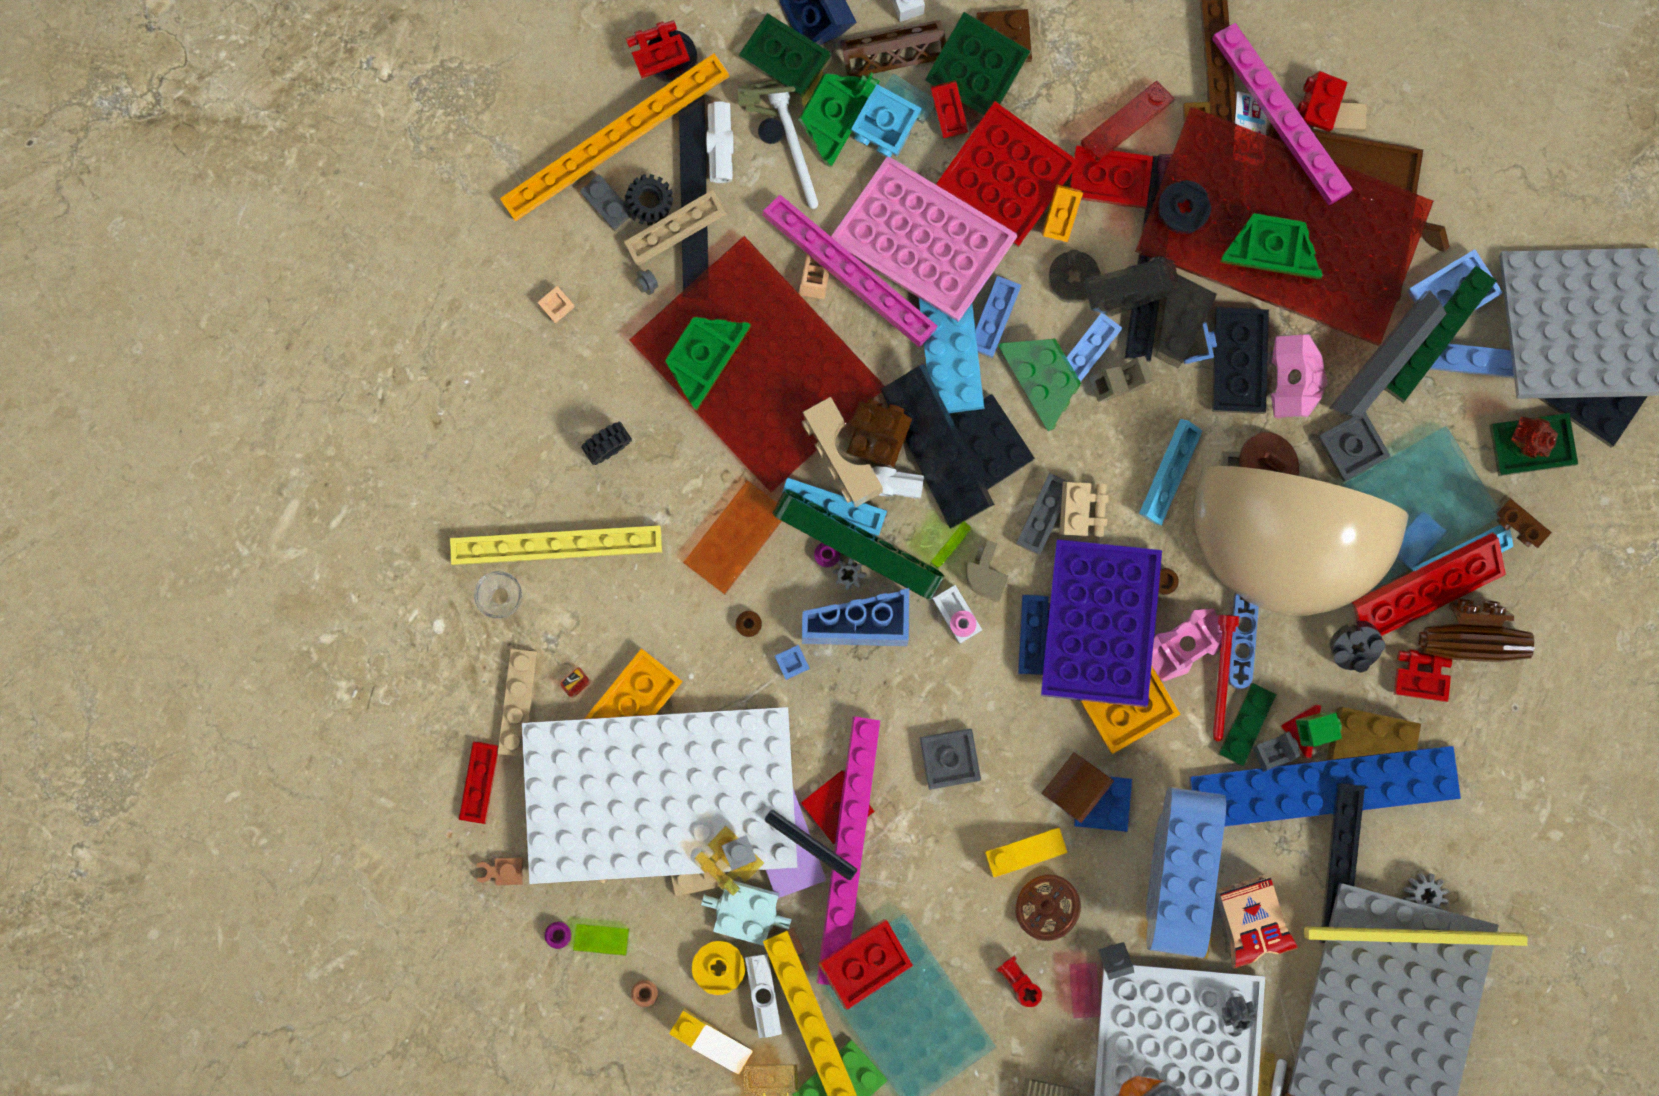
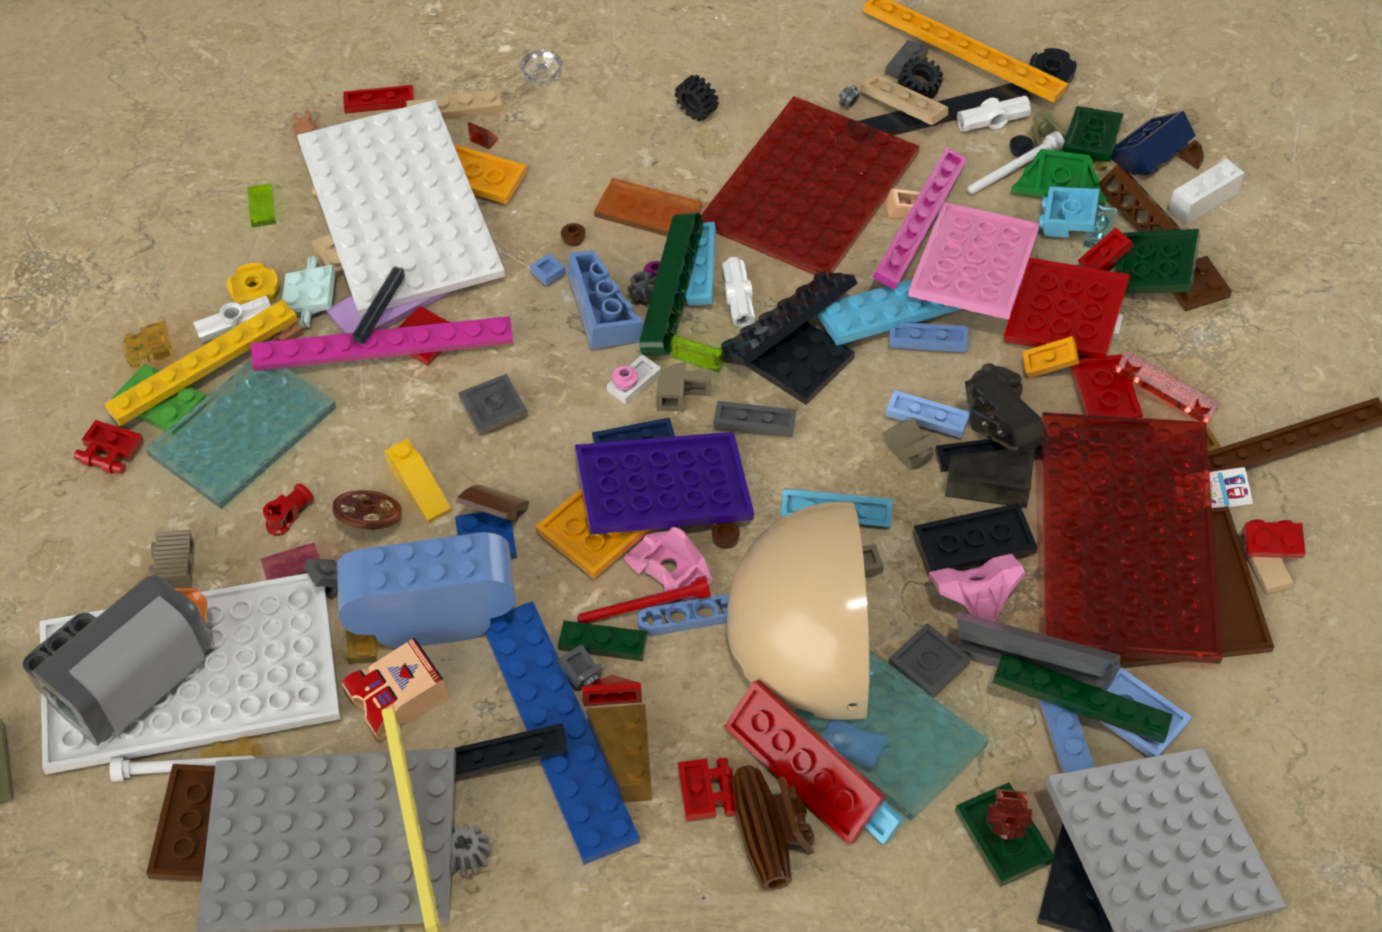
camera: 75 degrees right, 30 degrees down
light yellow plate [450,526,663,565] -> none
light nougat plate [537,286,575,324] -> none
magenta plate [545,922,572,949] -> none
red plate [625,20,690,79] -> none
nougat plate [631,980,658,1007] -> none
green wing [665,317,751,411] -> none
slope [669,1009,753,1074] -> none
clear yellow plate [694,826,764,896] -> none
light grey plate [722,835,757,871] -> none
tan arch [802,397,883,508] -> none
red plate [818,919,913,1010] -> none
reddish brown plate [846,399,912,468] -> none
green plate [855,72,878,98] -> none
green wing [998,338,1081,431] -> none
tan plate [1060,482,1109,537] -> none
black plate [1157,180,1211,234] -> none
medium blue bracket [1183,321,1217,364] -> none
dark pink plate [1212,23,1353,205] -> none
green wing [1220,213,1322,279] -> none
dark grey gear [1222,997,1256,1031] -> none
copper shield [1239,432,1299,476] -> none
green brick [1296,712,1342,747] -> none
black plate [1330,621,1385,673] -> none
reddish brown tile [1418,222,1450,252] -> none
reddish brown plate [1494,495,1552,549] -> none

